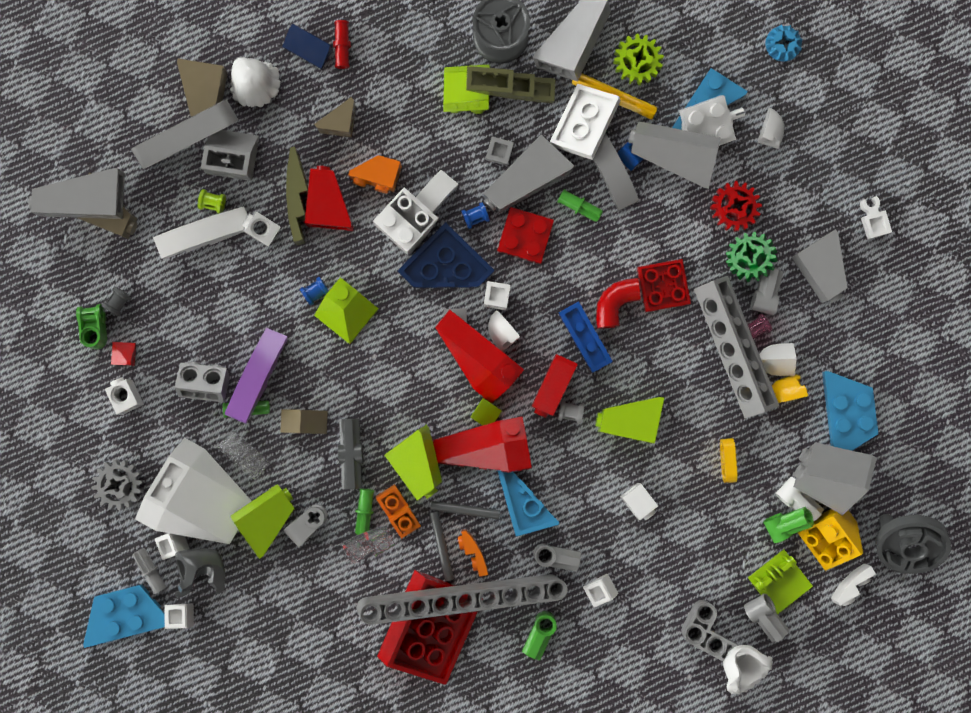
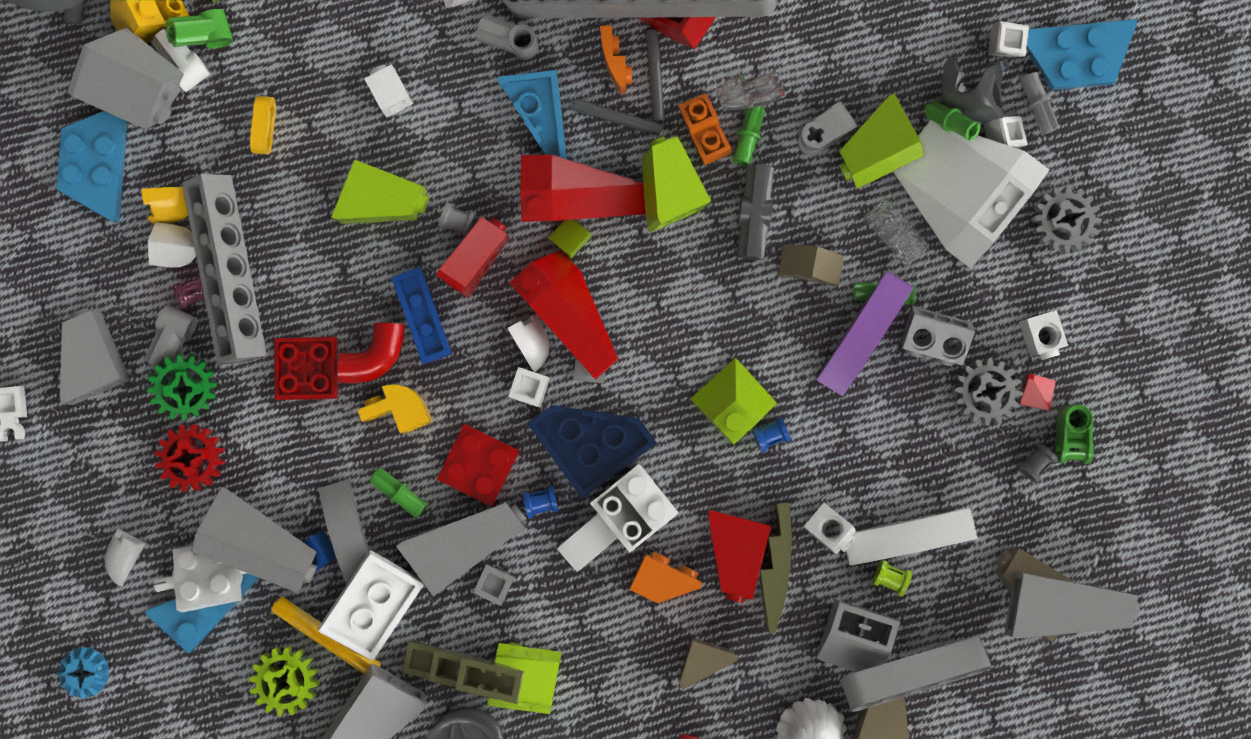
camera: 170 degrees left, 0 degrees up
none -> yellow brick [357,384,433,434]
none -> bright green axle [924,101,980,141]
none -> light grey gear [952,358,1023,426]

